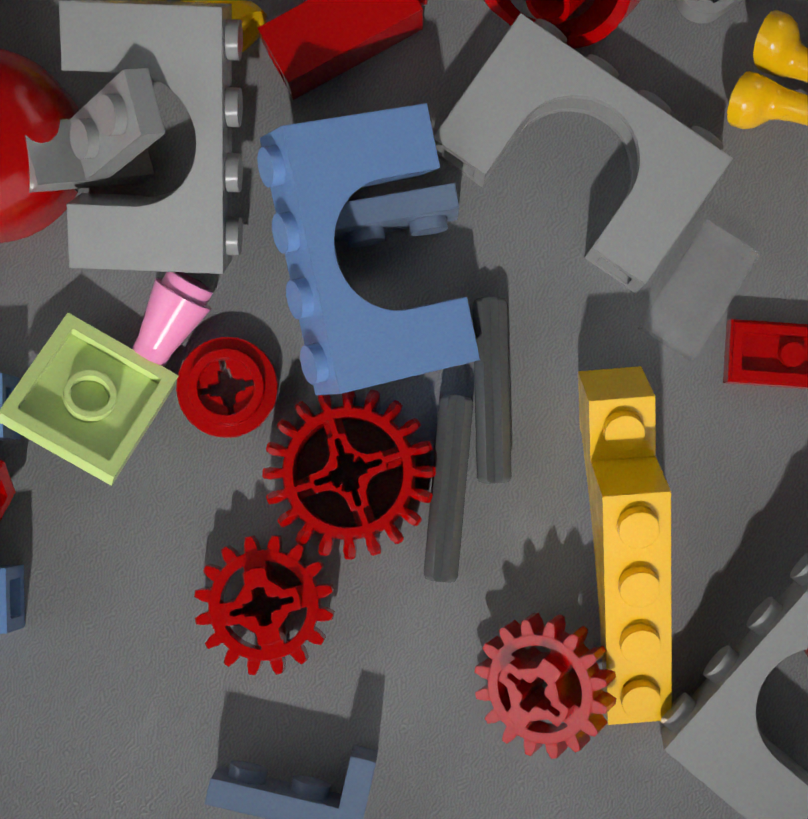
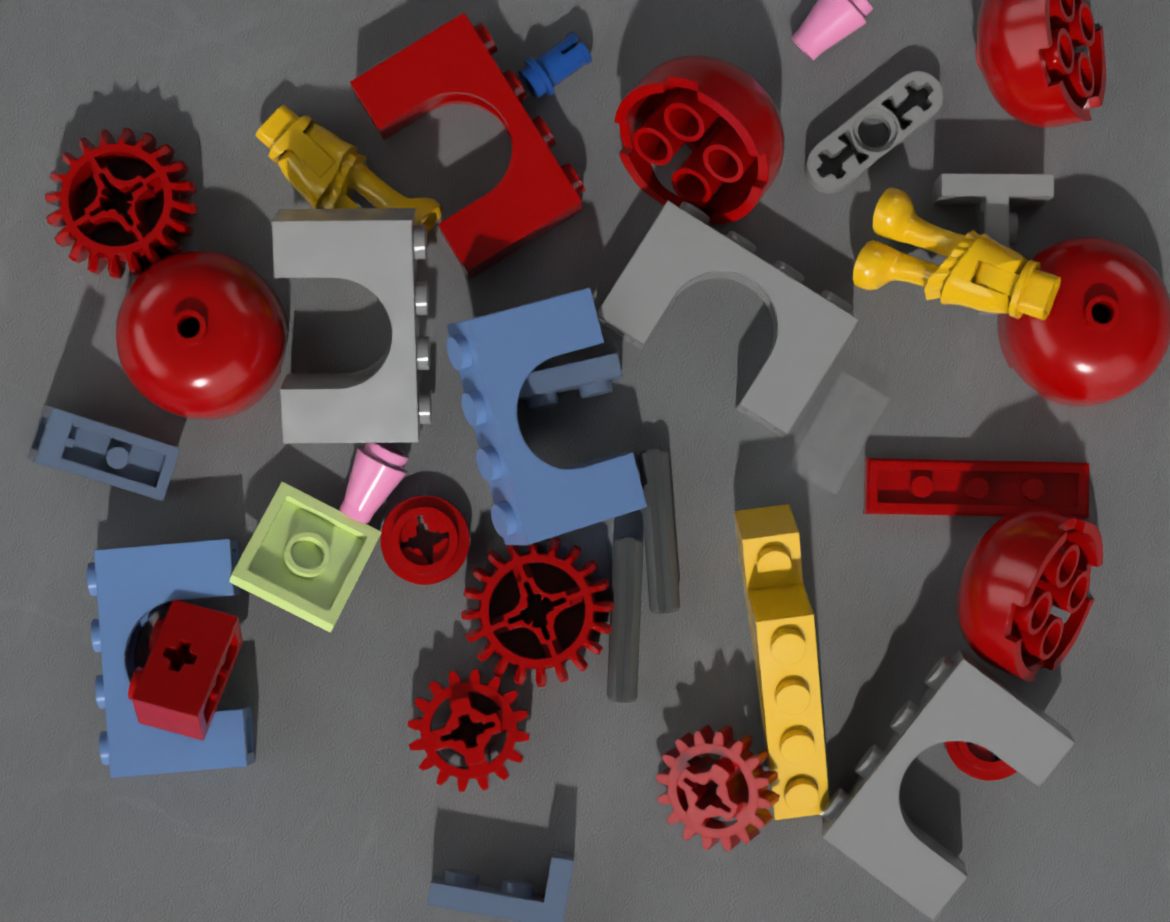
camera: 15 degrees left, 0 degrees up
light grey bracket [25,68,165,193] -> none

